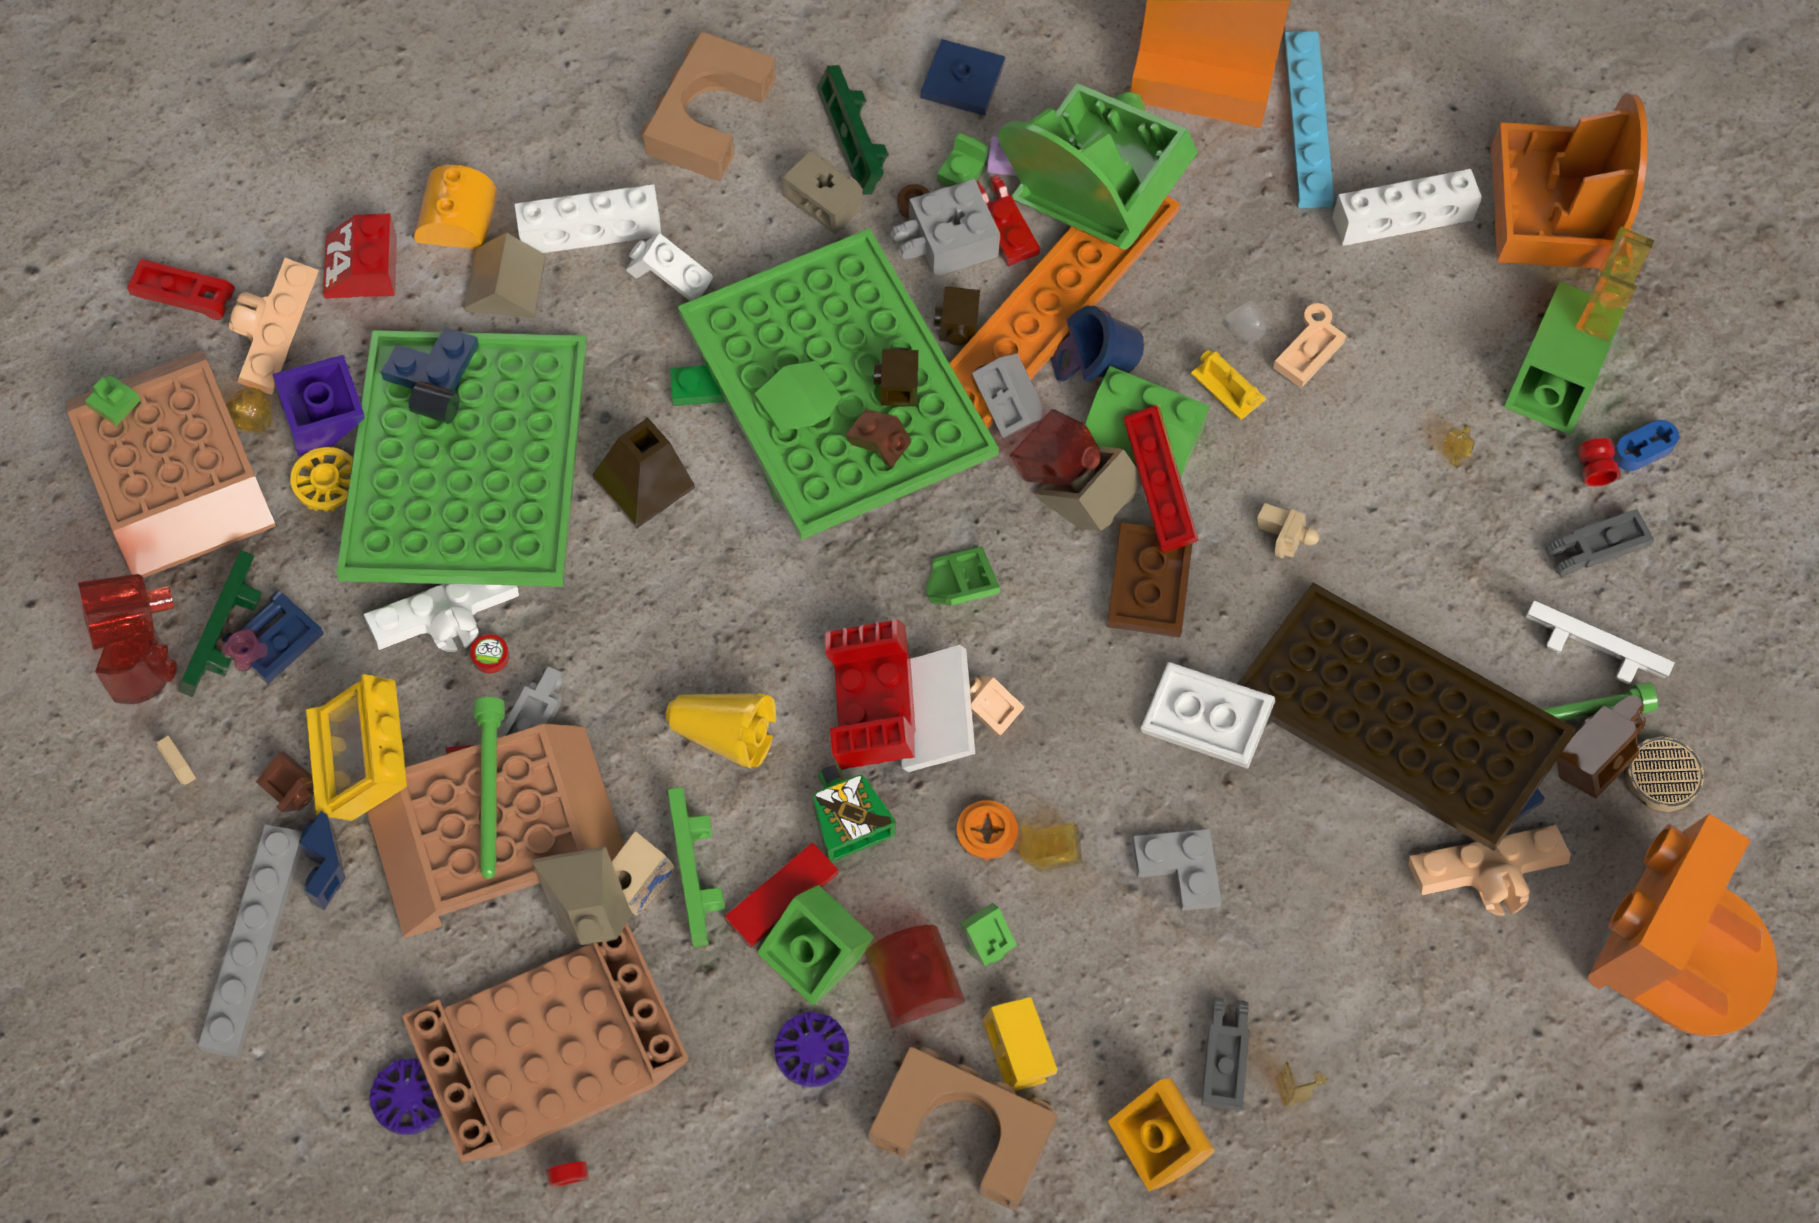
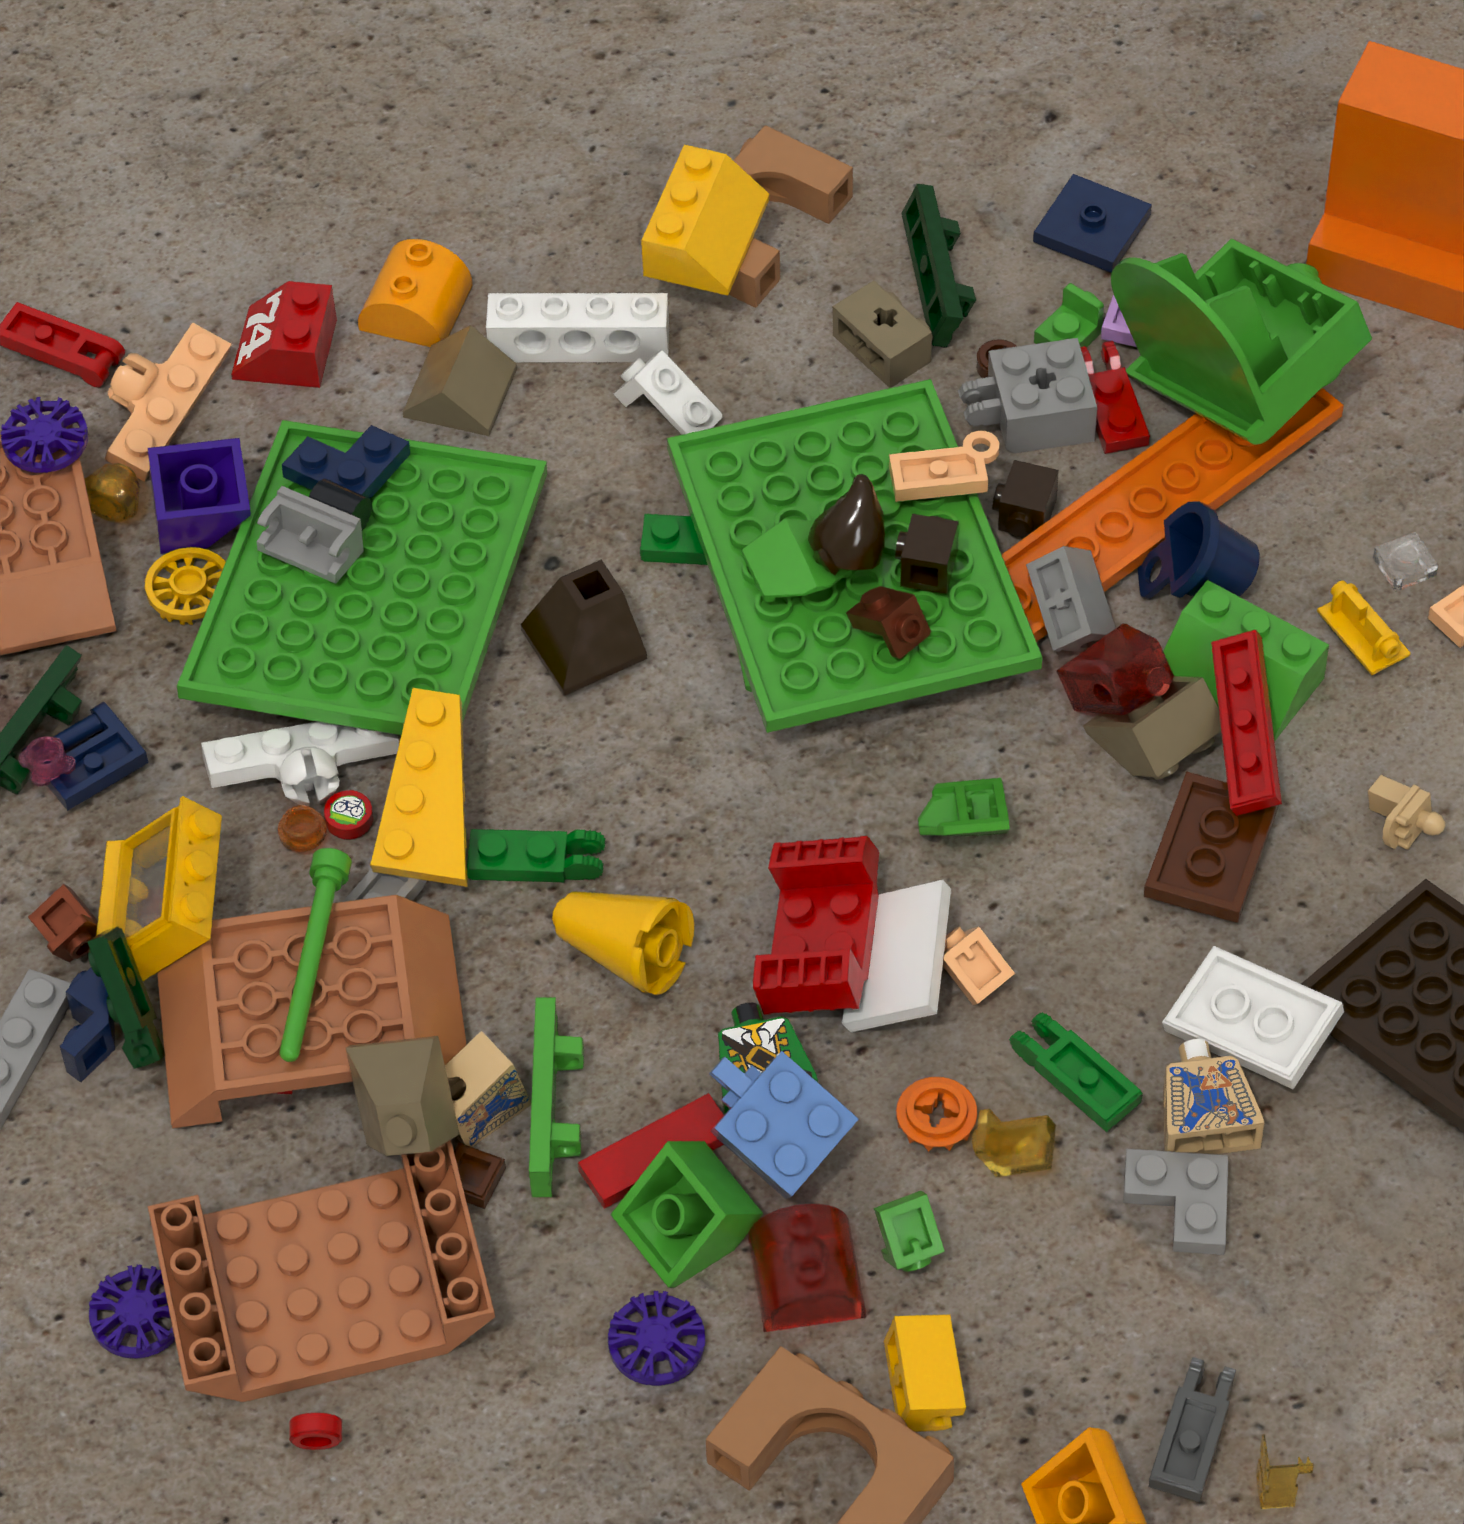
camera: 15 degrees right, 10 degrees down
none -> dark purple wheel [1,397,89,473]
none -> dark green hinge [88,926,165,1069]
none -> light grey hinge [256,486,364,584]
none -> clear orange plate [278,805,327,852]
none -> yellow wing [370,688,468,887]
none -> reddish brown tile [454,1143,506,1209]
none -> green hinge [467,829,606,883]
none -> yellow slope [641,144,769,296]
none -> medium blue hinge [709,1051,859,1199]
none -> dark brown hat [808,474,885,575]
none -> light nougat hinge [889,431,1000,502]
none -> green hinge [1009,1012,1143,1132]
none -> tan torso [1163,1039,1264,1154]

